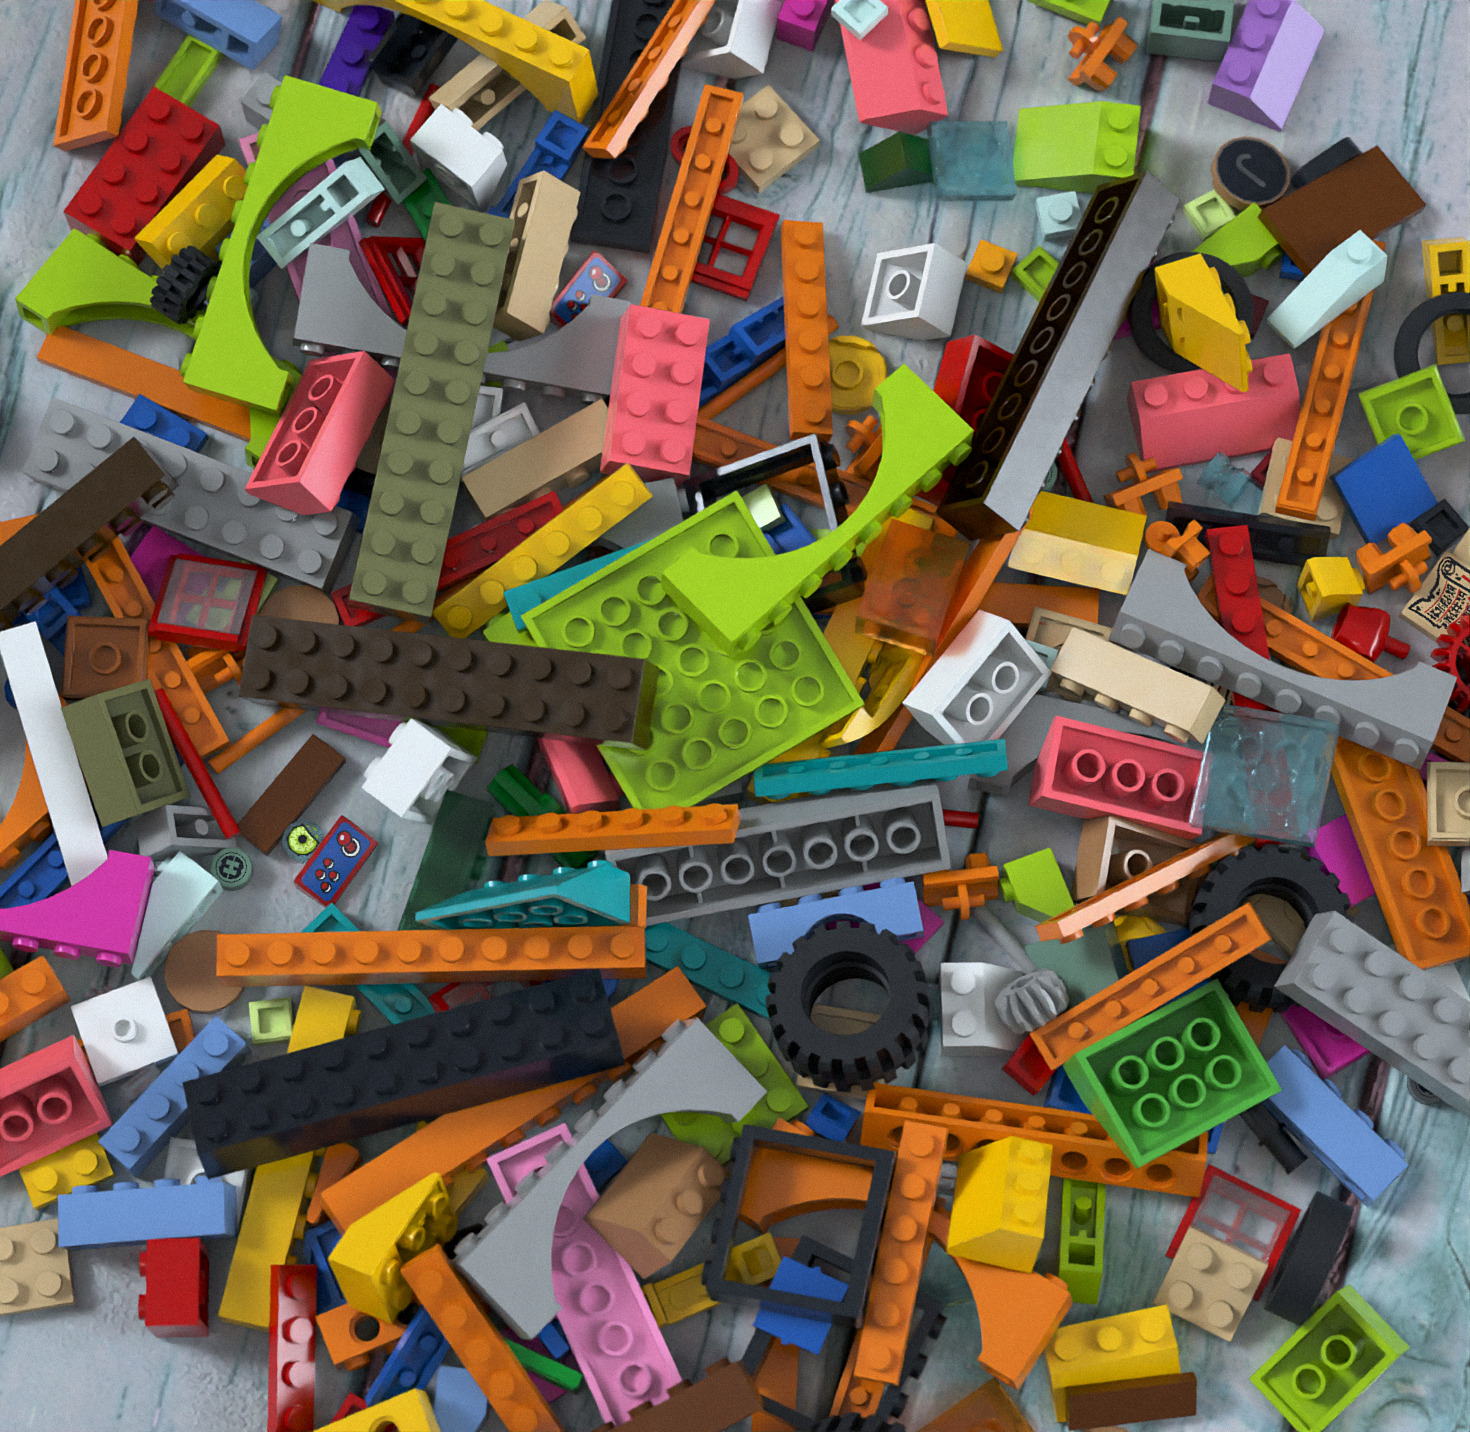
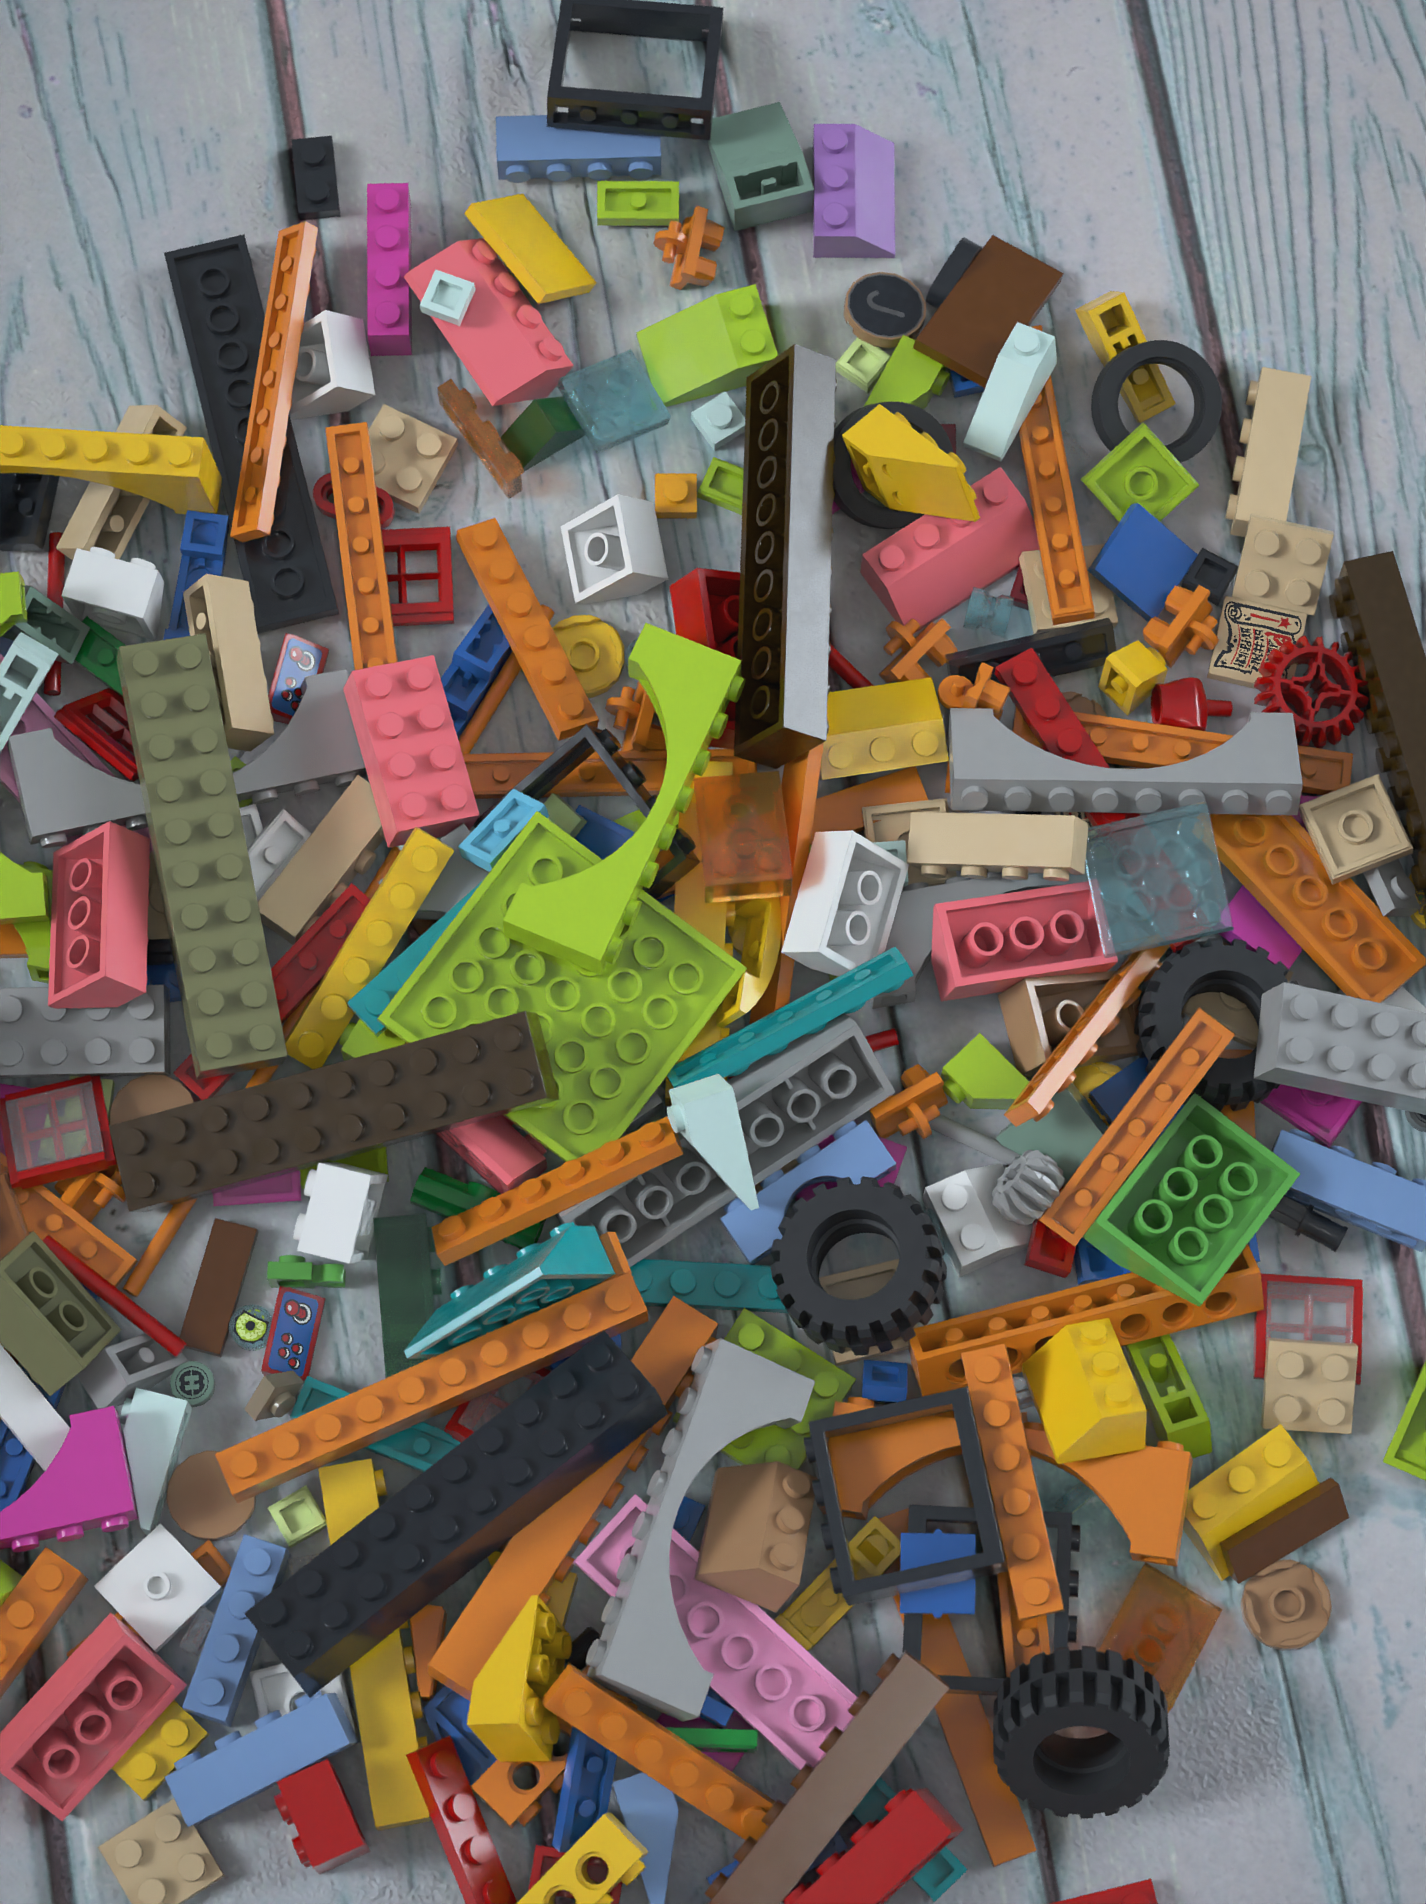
camera: 25 degrees left, 0 degrees up
black tyre [1264,1191,1354,1327] -> none
none -> dark tan plate [244,1370,304,1421]
none -> bright green plate [267,1255,346,1289]
none -> clear orange plate [437,379,524,499]
none -> medium azure plate [458,789,549,872]
none -> light aqua slope [667,1074,759,1211]

